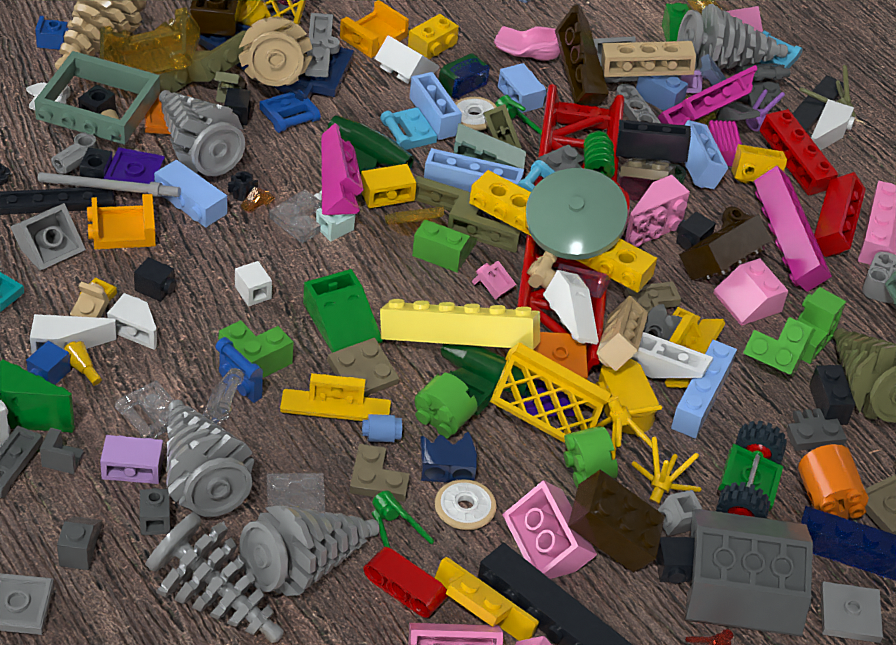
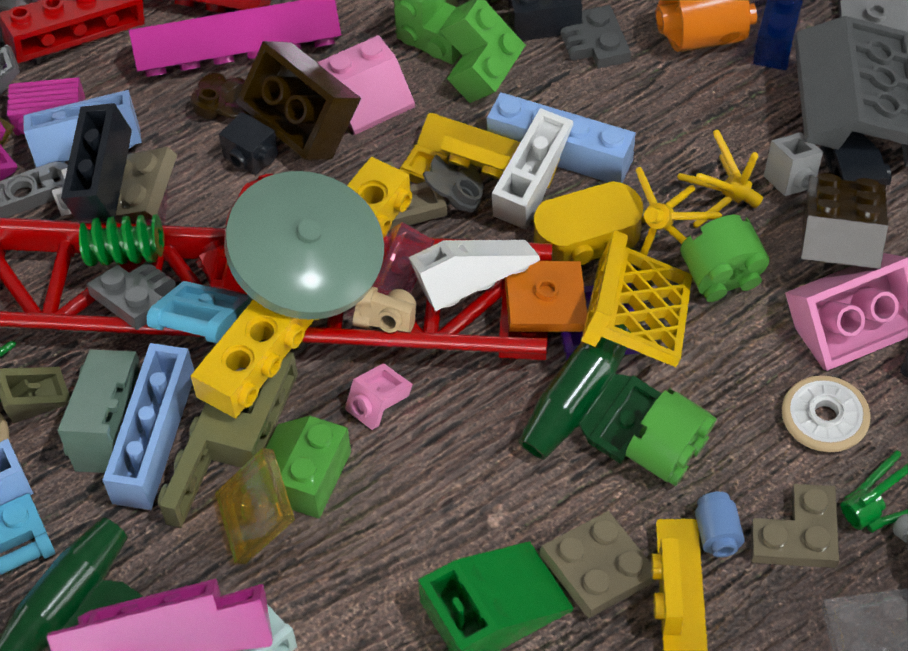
camera: 85 degrees left, 10 degrees up
yellow brick [361,164,416,208] -> none
light yellow brick [380,299,540,349] -> none
dark blue piece [420,432,478,483] -> none
tan brick [596,295,648,371] -> none
bright pink slope [624,175,690,247] -> none
plate [716,421,787,519] -> none
yellow brick [731,144,787,183] -> none

